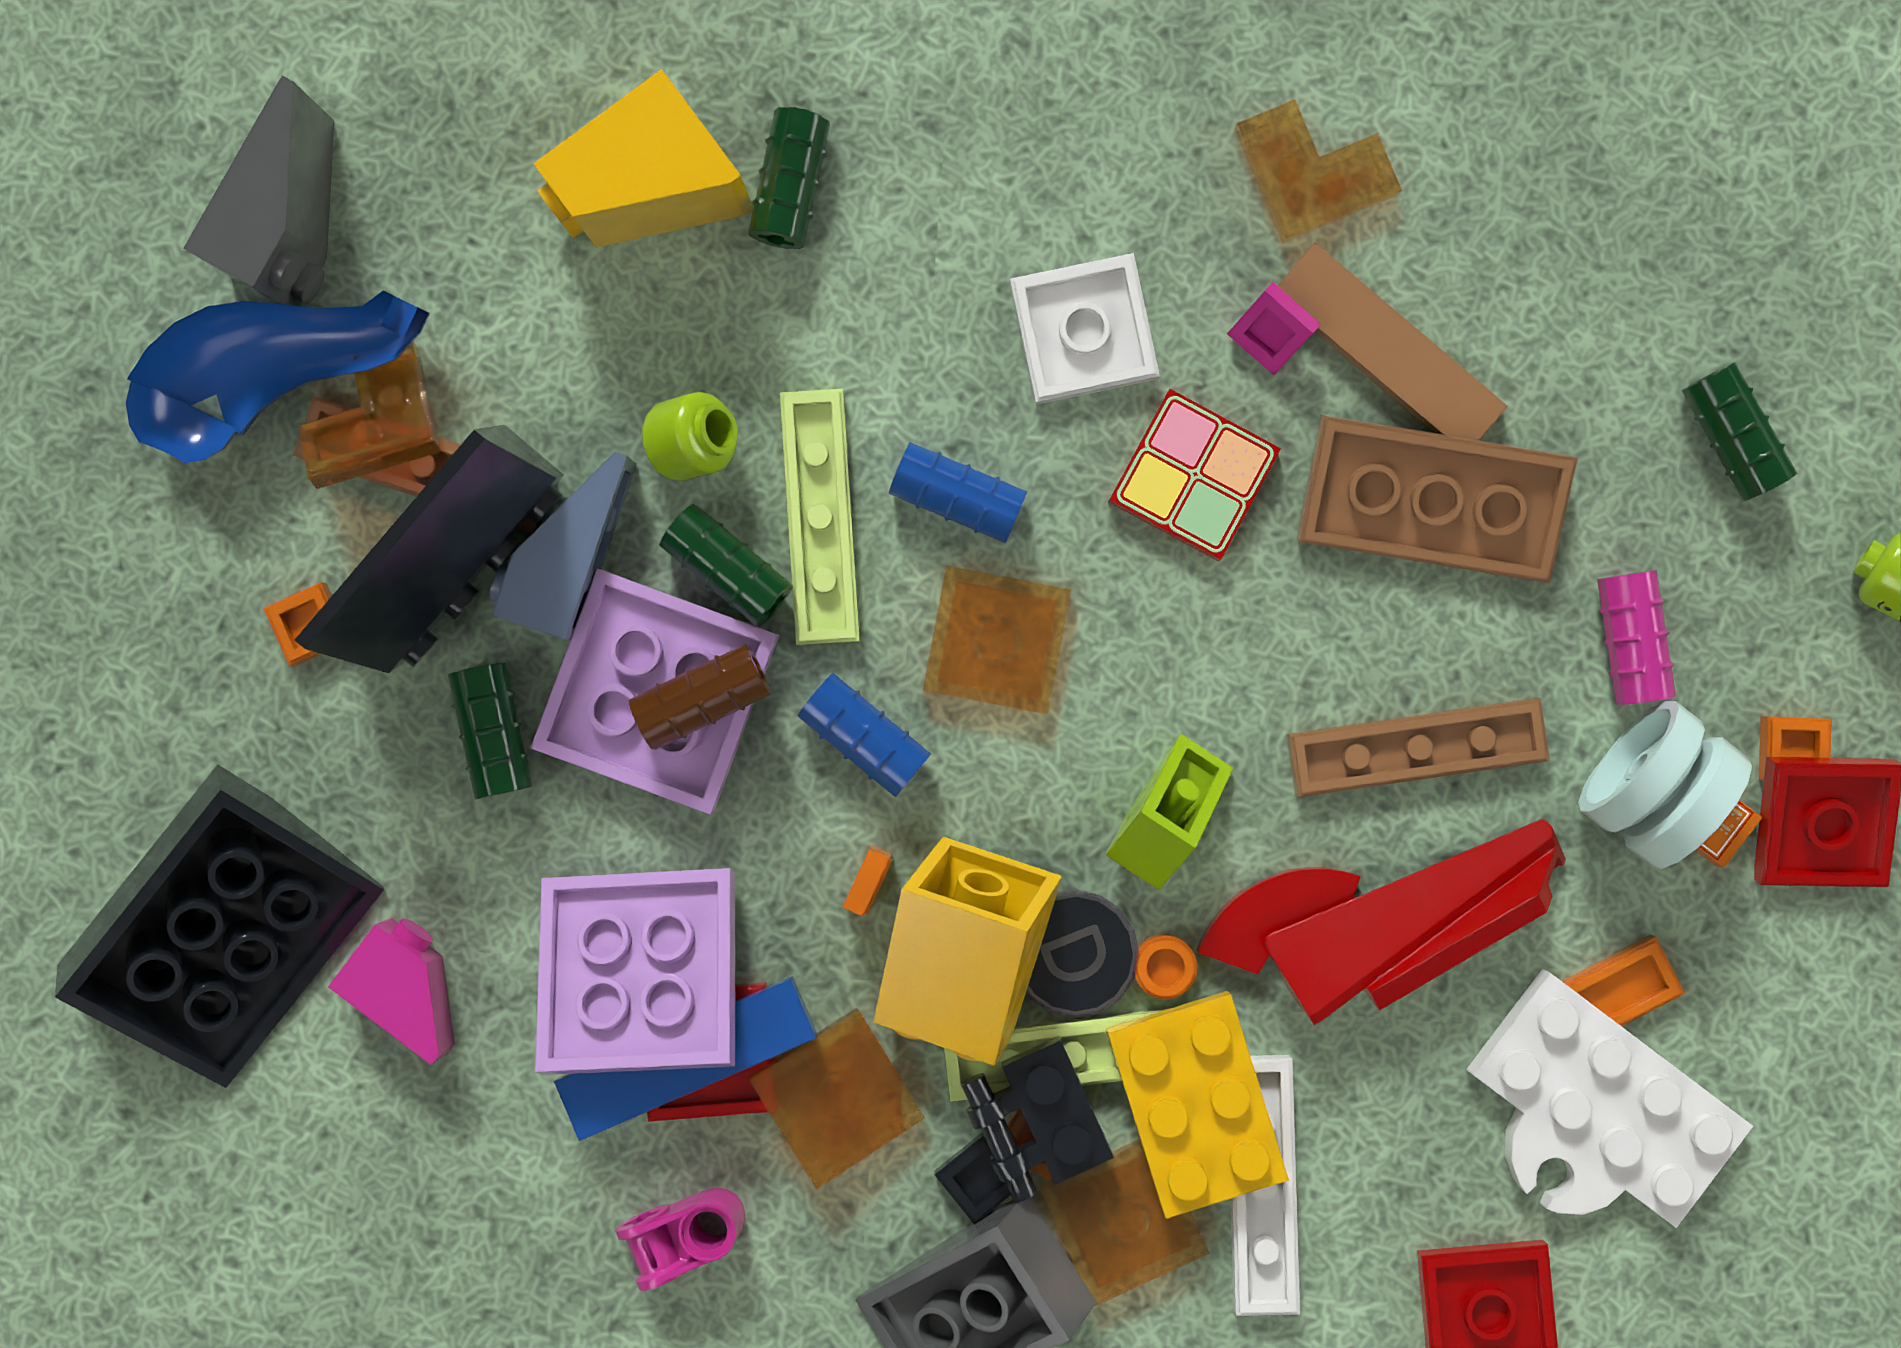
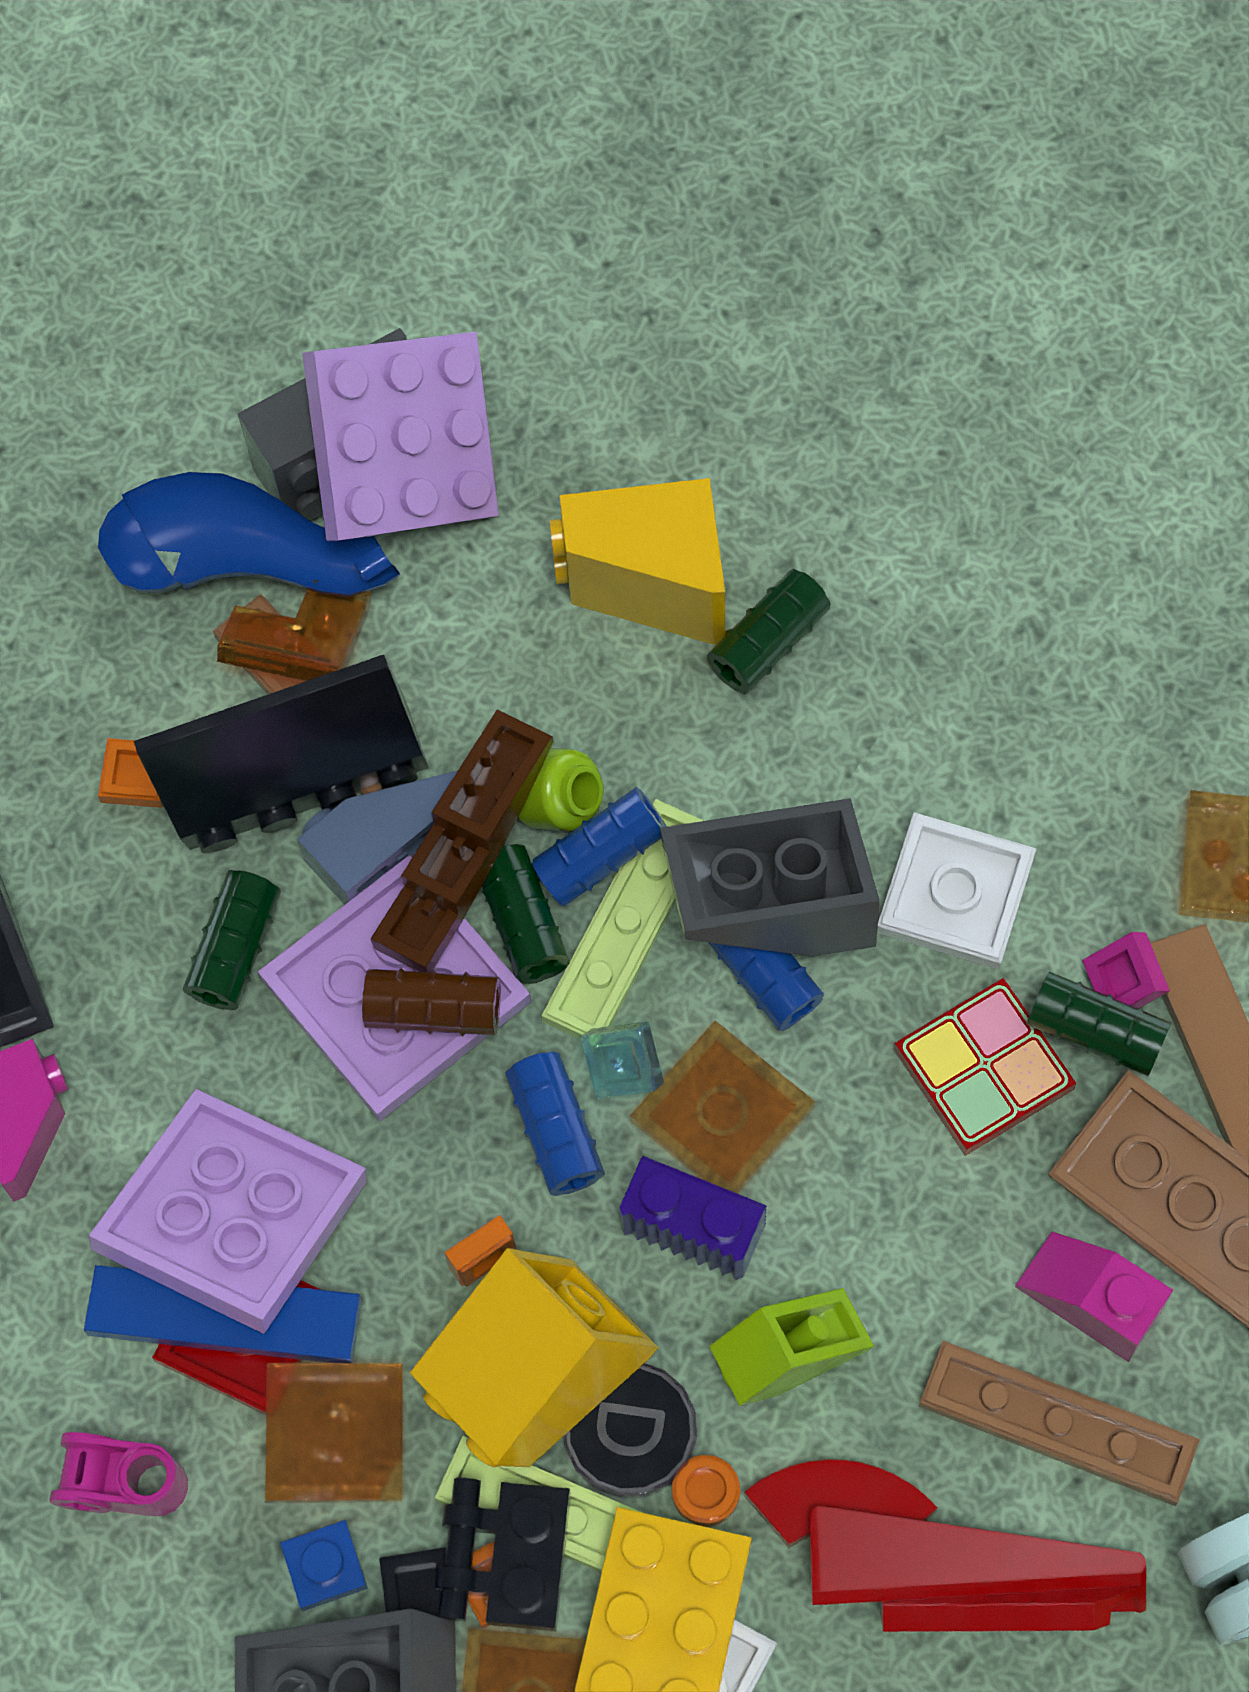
camera: 30 degrees right, 20 degrees down
none -> blue plate [280,1520,368,1611]
none -> lavender plate [302,332,499,541]
none -> reddish brown slope [371,709,554,972]
none -> blue axle [532,787,667,906]
none -> clear light blue plate [580,1021,664,1098]
none -> dark purple brick [619,1156,767,1280]
none -> dark grey slope [660,798,880,957]
none -> dark pink slope [1015,1232,1173,1362]
none -> dark green axle [1026,971,1171,1076]

